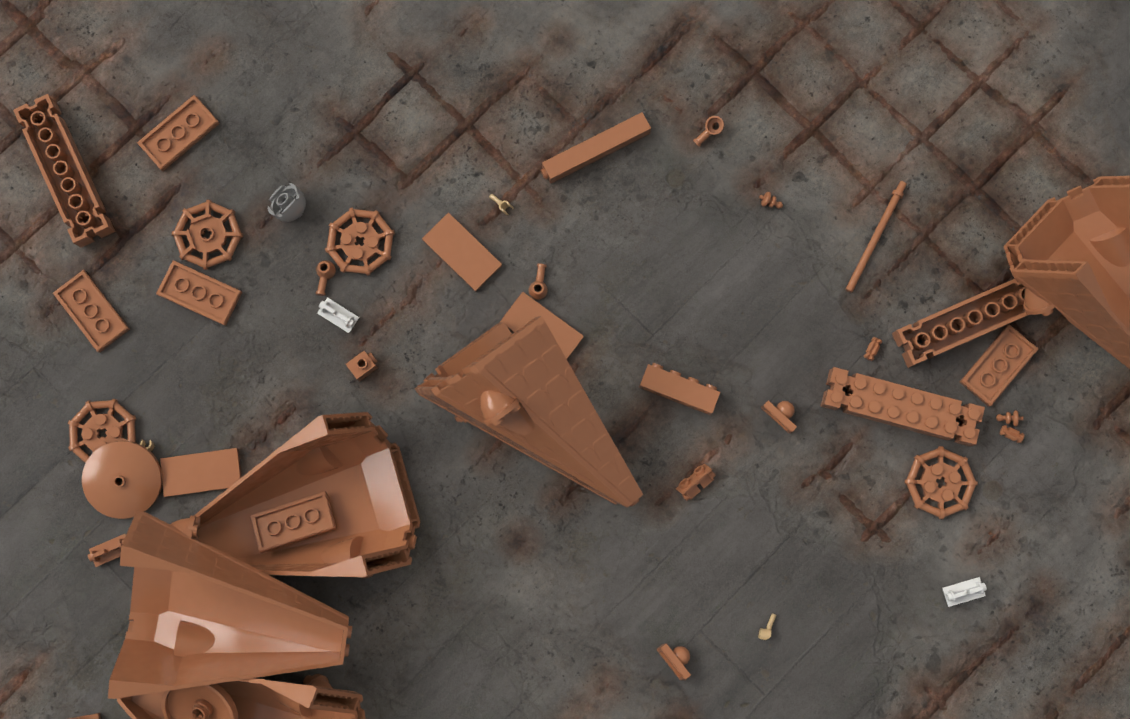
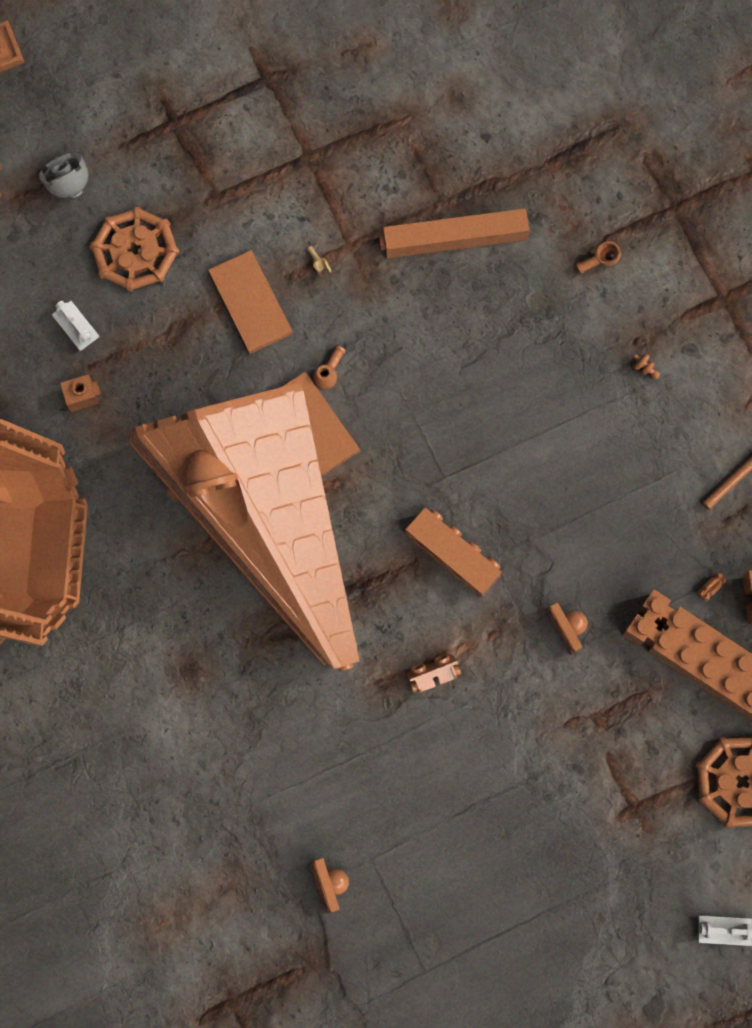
camera: 20 degrees right, 5 degrees down
nougat bar [316,260,336,296] -> none
tan hand [758,614,776,640] -> none

